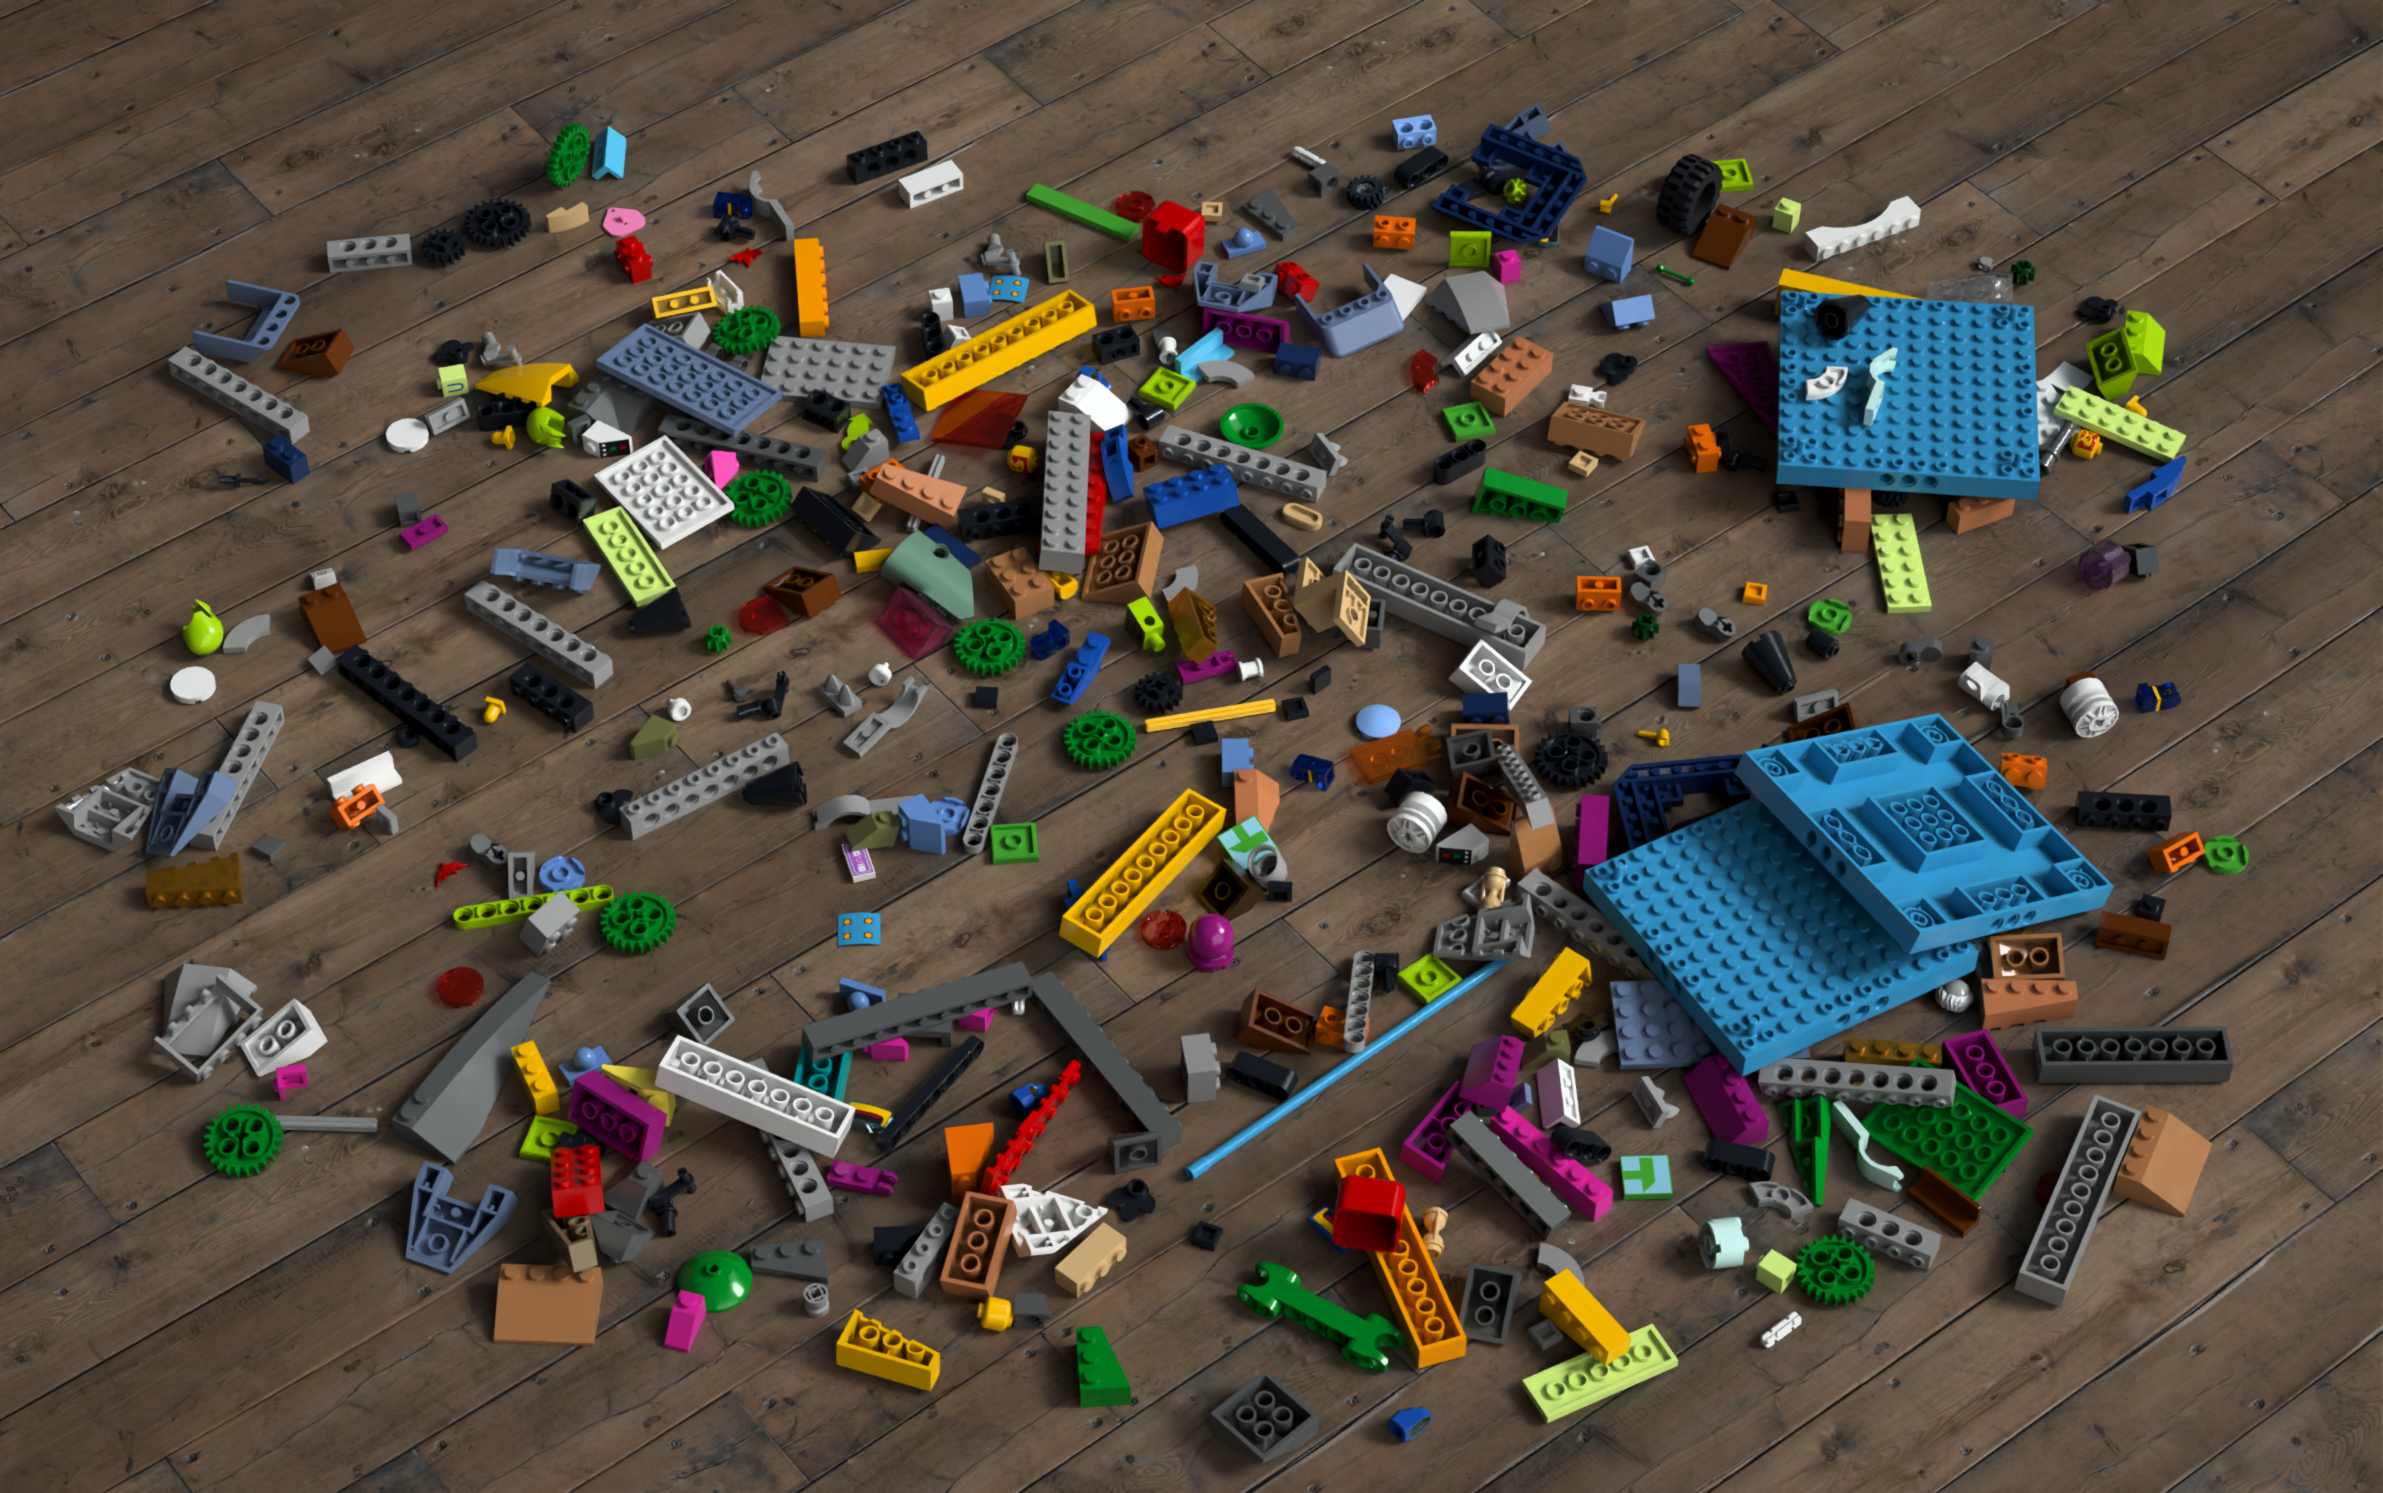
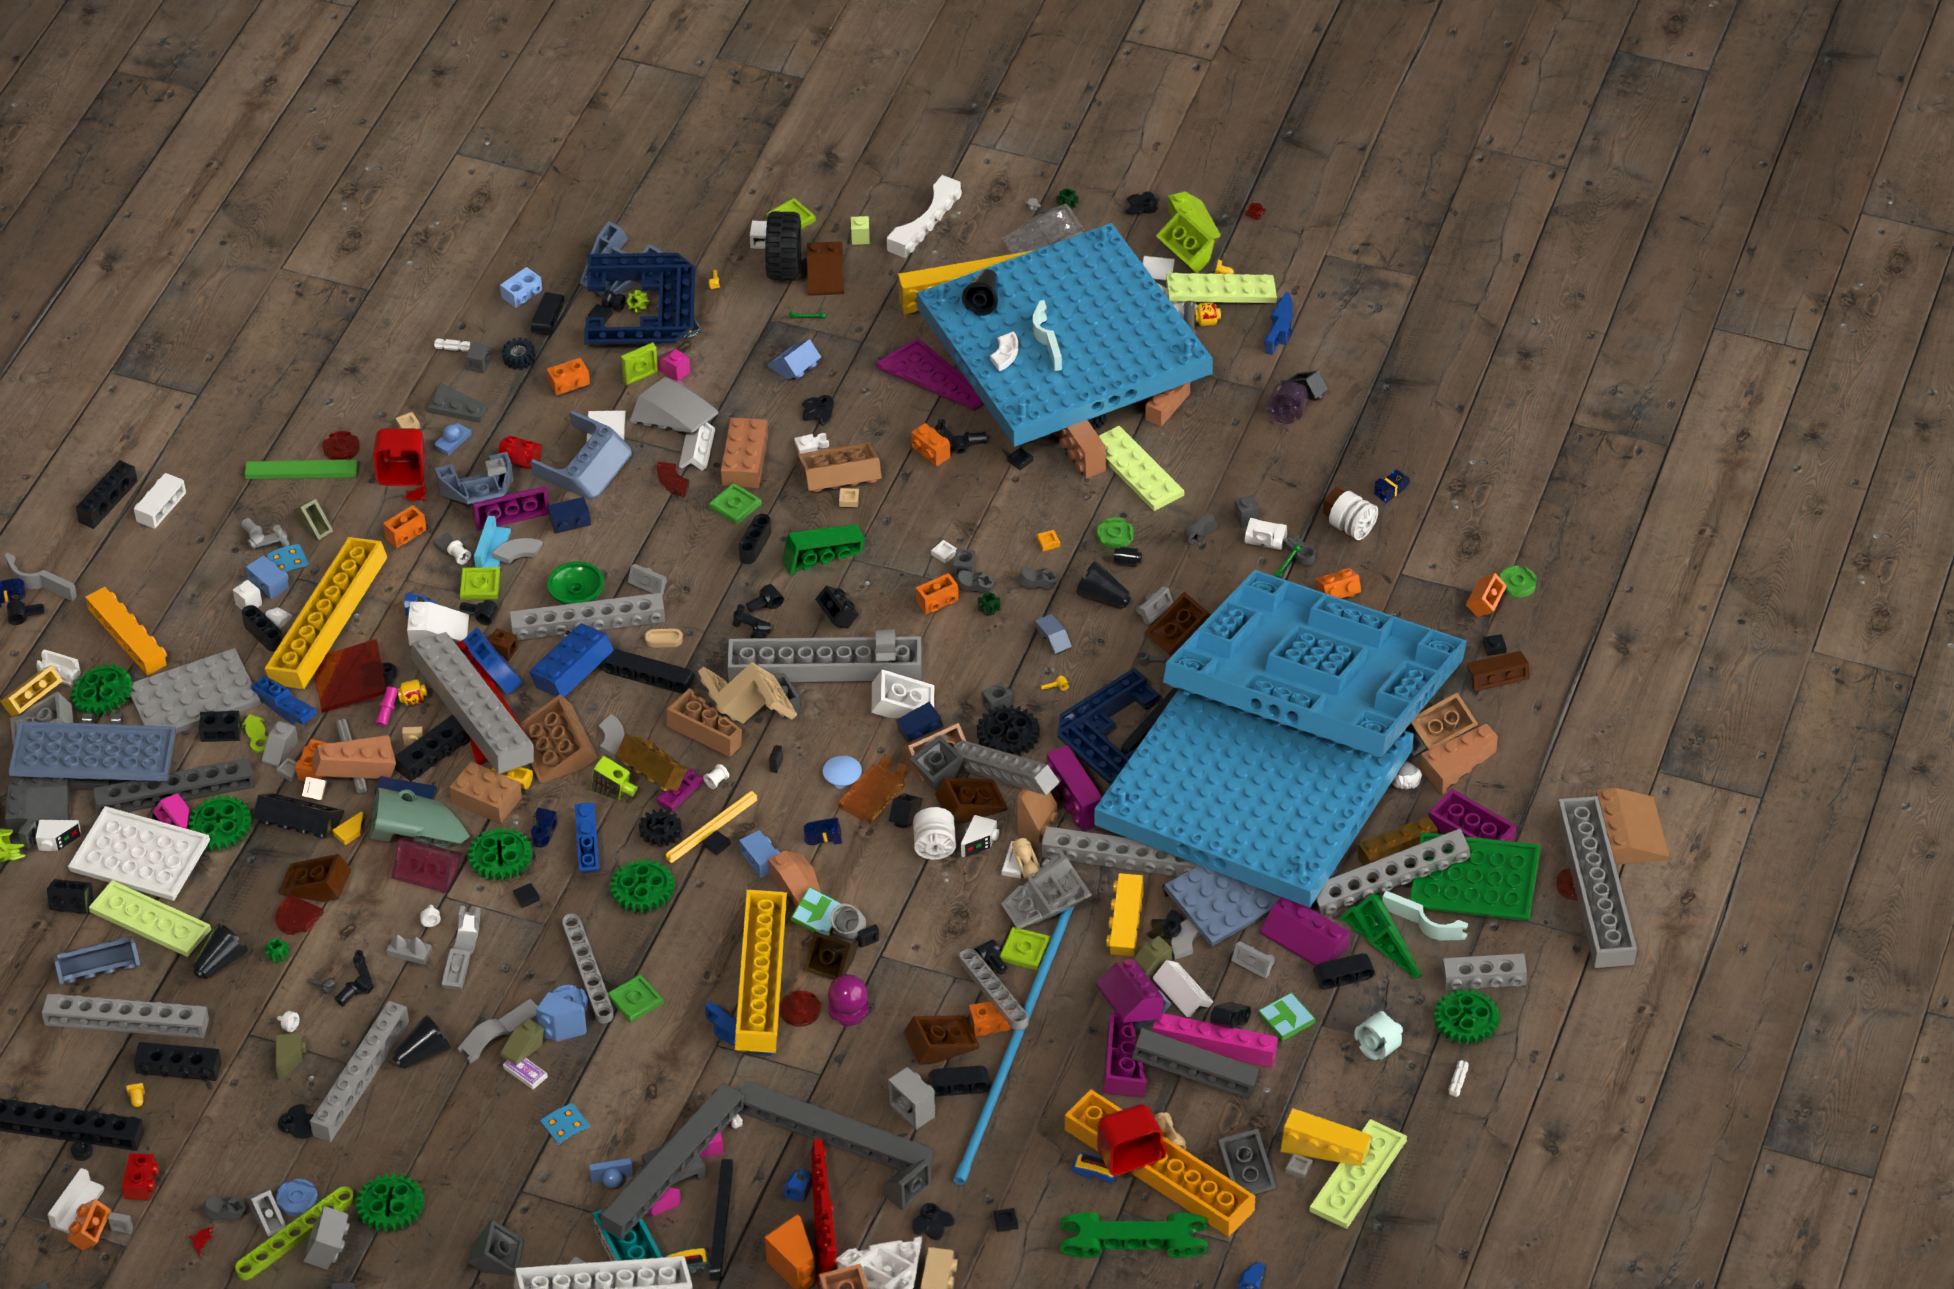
camera: 30 degrees left, 0 degrees up
red piece [729,248,764,268] -> none
black brick [1092,324,1140,366] -> none
black tile [1281,696,1309,721] -> none
light grey tile [1537,1242,1584,1286] -> none
medium blue slope [1584,225,1634,283] -> none
light grey tile [1748,1181,1814,1219] -> none
yellowish green brick [1755,1249,1797,1294] -> none
reddish brown panel [1906,1165,1982,1238] -> none
dark grey brick [2032,1027,2233,1083] -> none
black brick [2075,791,2172,831] -> none
none -> red brick [122,1153,159,1200]
none -> dark pink pin [375,687,399,727]
none -> clear red plate [1245,203,1266,220]
none -> green hinge [1274,545,1301,578]

